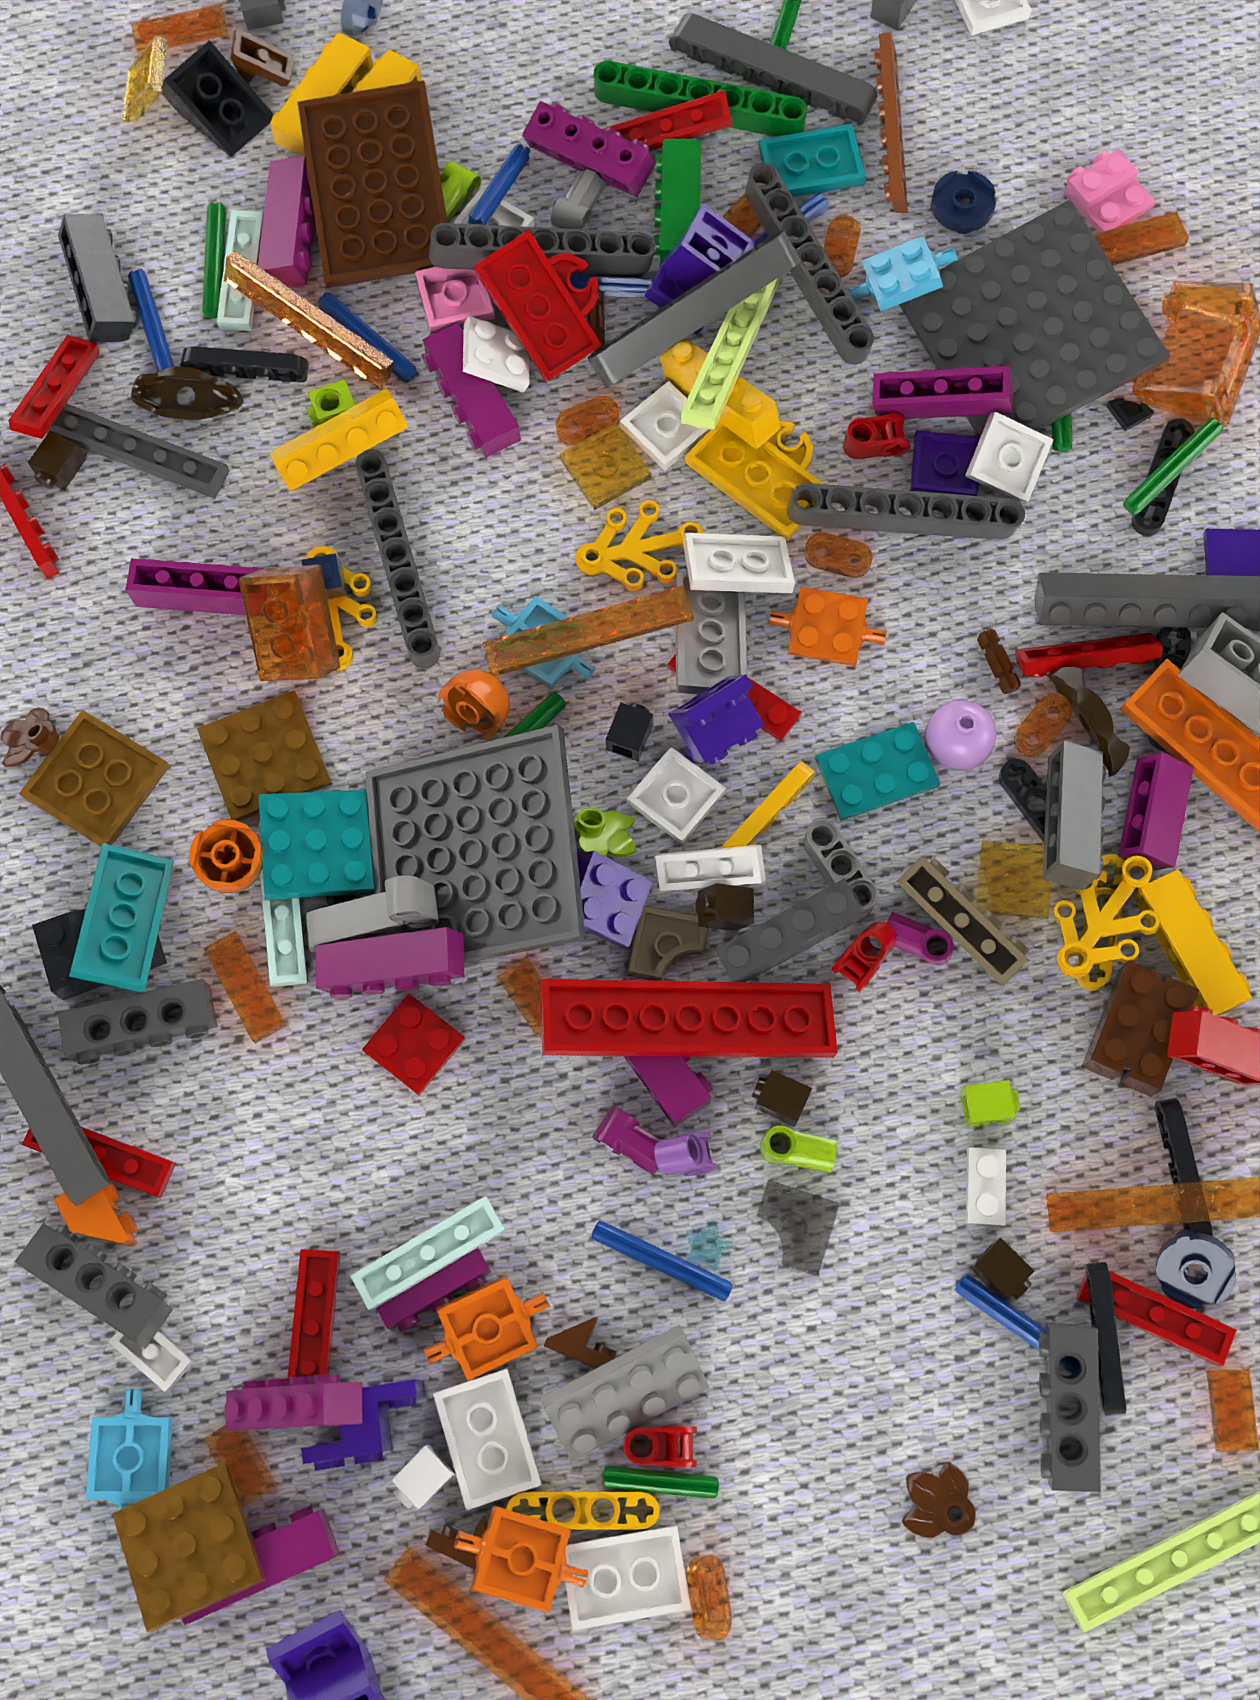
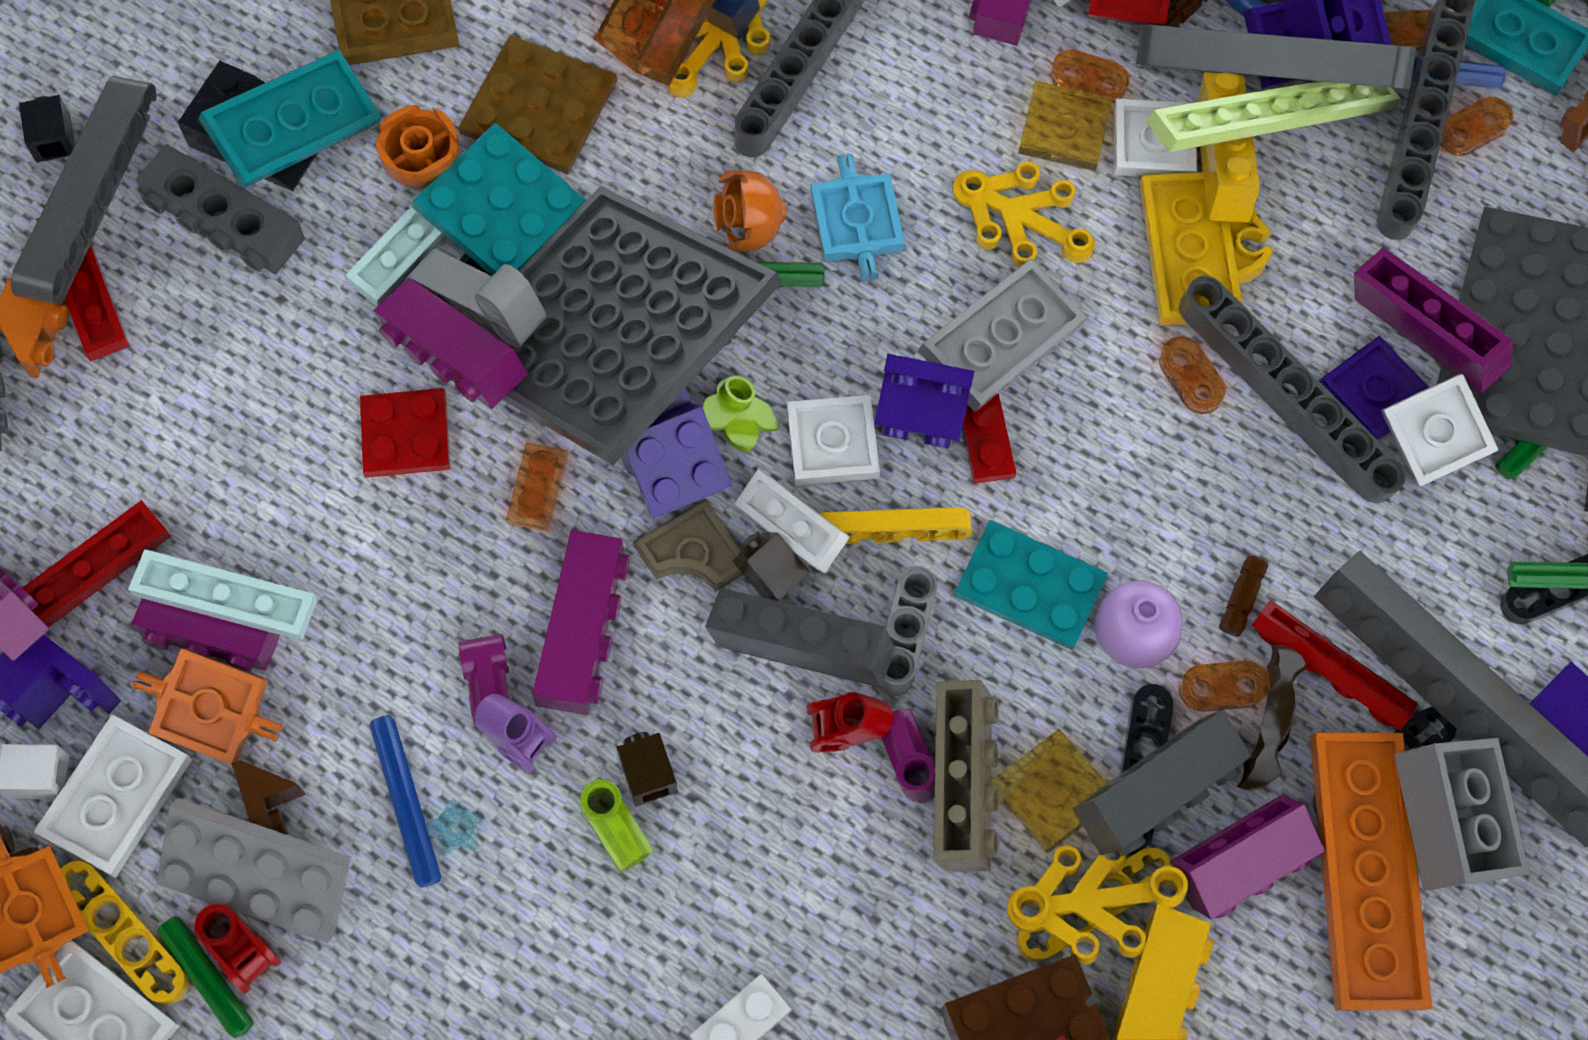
camera: 40 degrees right, 5 degrees down
clear orange plate [203,931,287,1044] -> none
clear orange plate [483,585,694,676] -> none
red plate [540,979,838,1058] -> none
black brick [605,702,653,762] -> none
white plate [683,533,795,593] -> none
clear smoke tile [757,1179,840,1277] -> none
orange plate [769,587,887,666] -> none
red piece [843,413,910,459] -> none
medium azure plate [847,236,958,312] -> none
lime brick [960,1080,1020,1128] -> none

